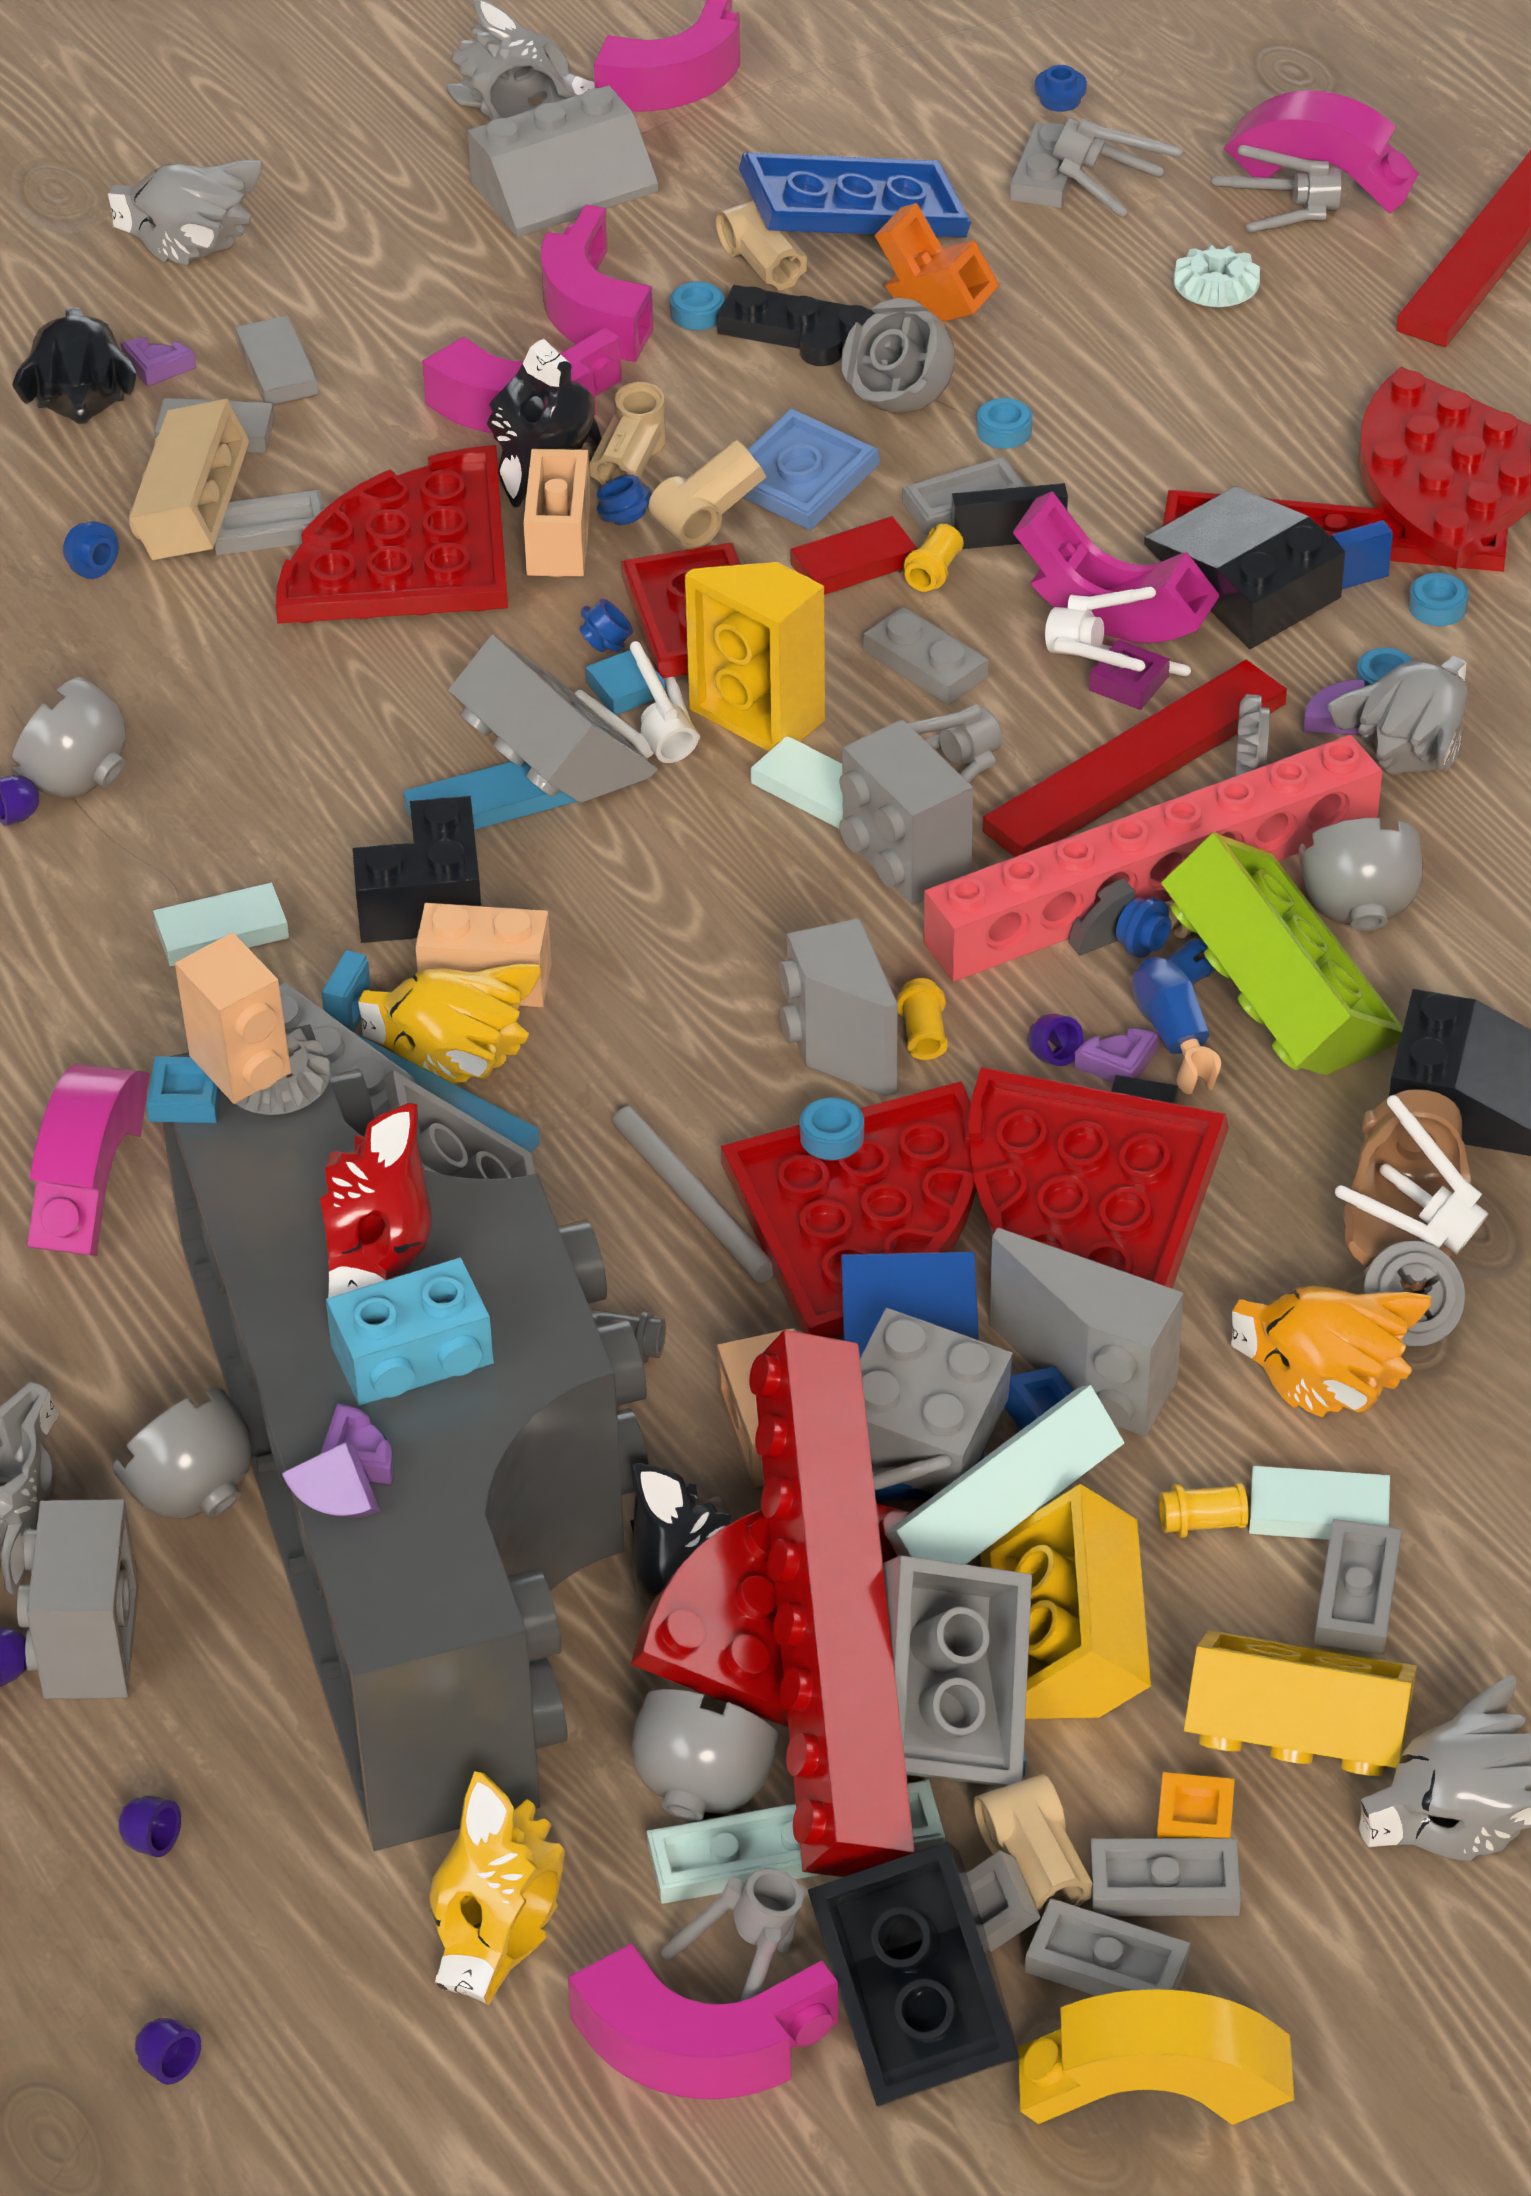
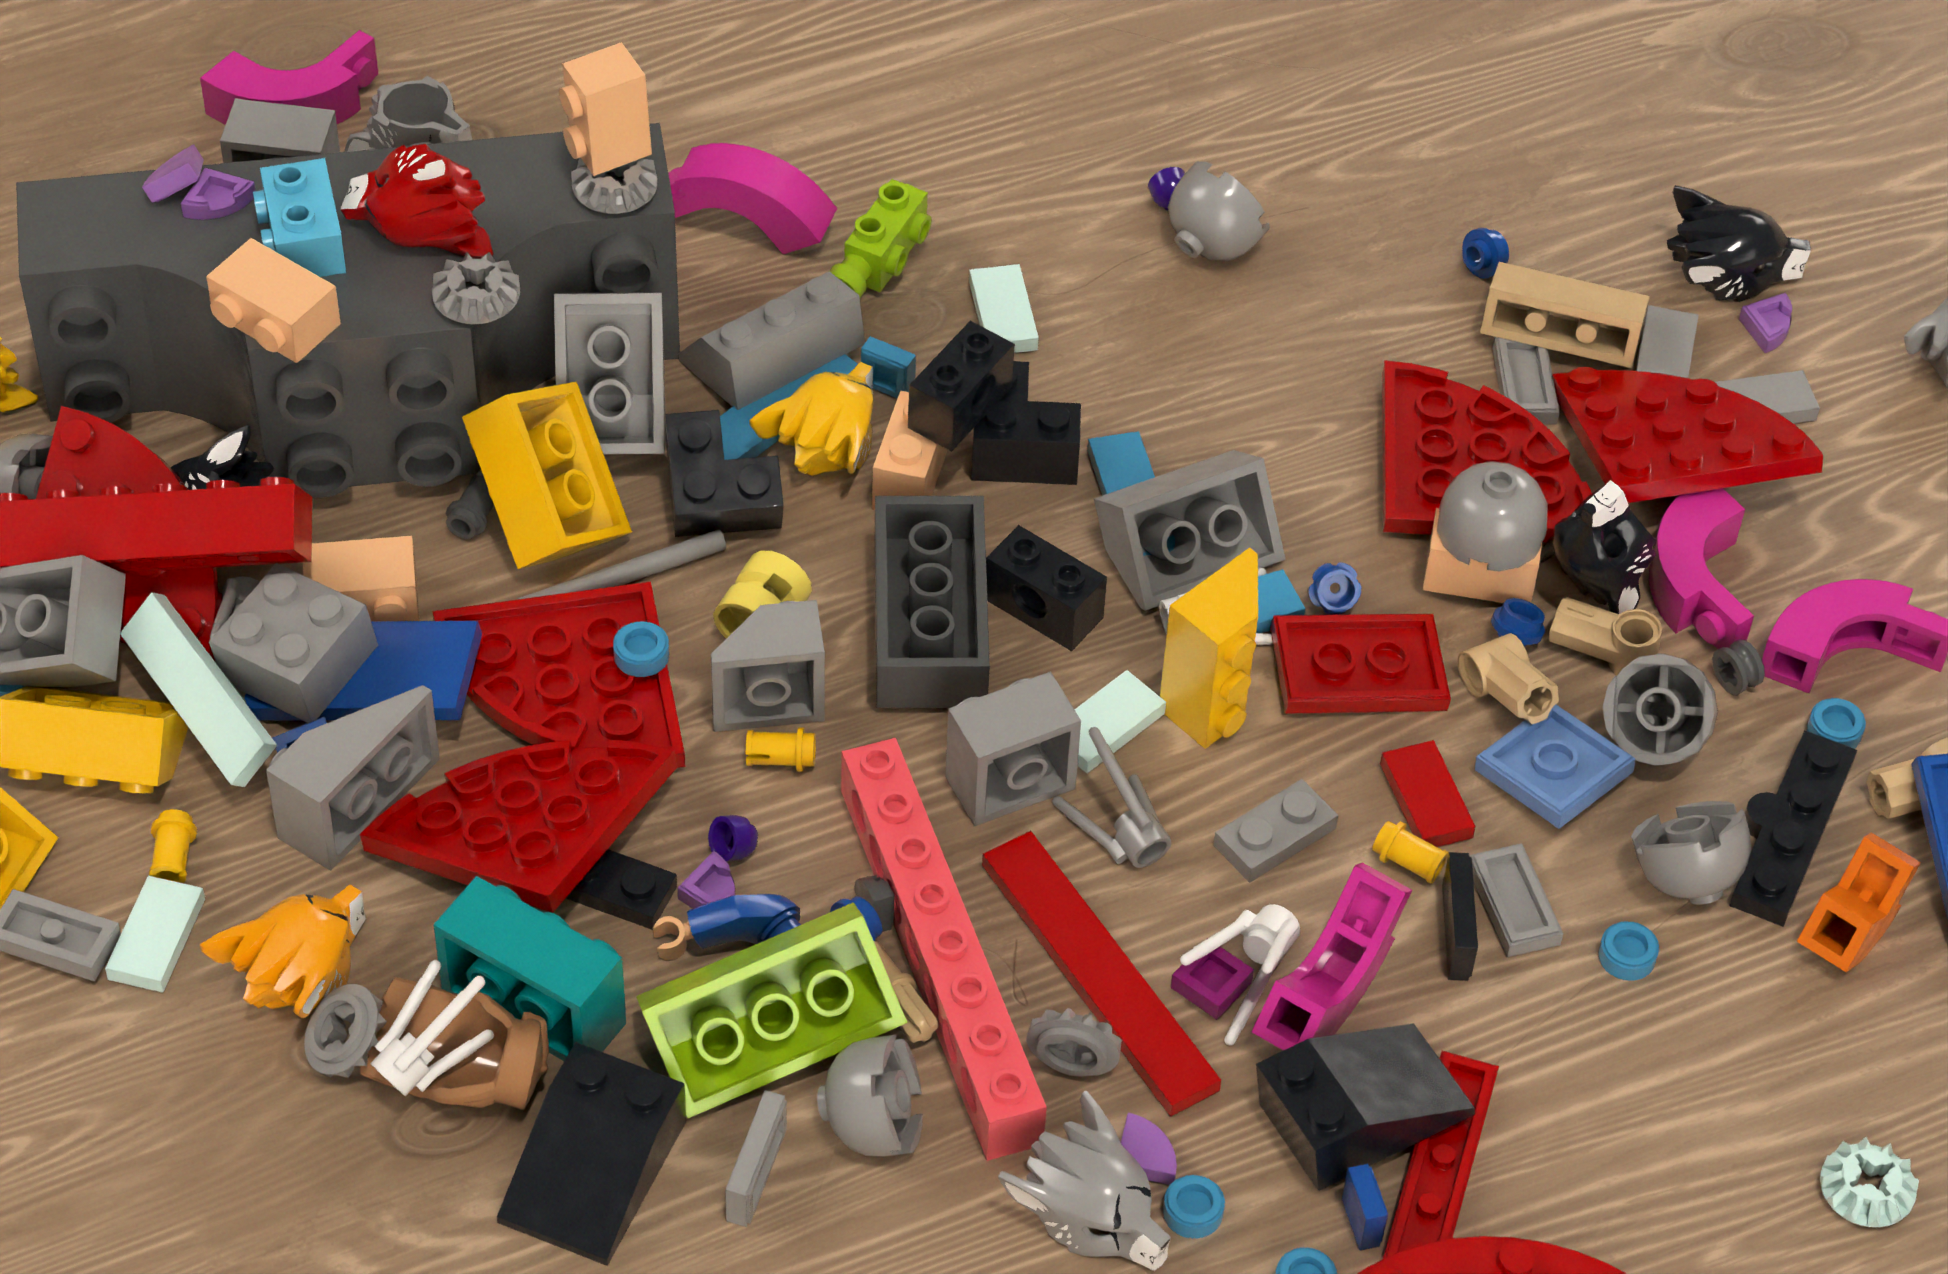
camera: 95 degrees right, 5 degrees up
none -> light nougat brick [206,238,341,363]
none -> light grey gear [432,252,520,324]
none -> teal brick [433,876,626,1061]
none -> yellow slope [462,381,632,569]
none -> black brick [665,410,784,537]
none -> light yellow wheel [713,551,812,639]
none -> light grey tile [725,1090,787,1227]
none -> lime brick [829,179,932,298]
none -> dark grey brick [874,496,990,708]
none -> black brick [908,320,1015,452]
none -> black brick [986,525,1107,651]
none -> light grey cylinder [1437,461,1548,571]
none -> red plate [1552,367,1823,503]
none -> light grey cylinder [1603,654,1718,766]
none -> dark grey bush [1712,640,1765,695]

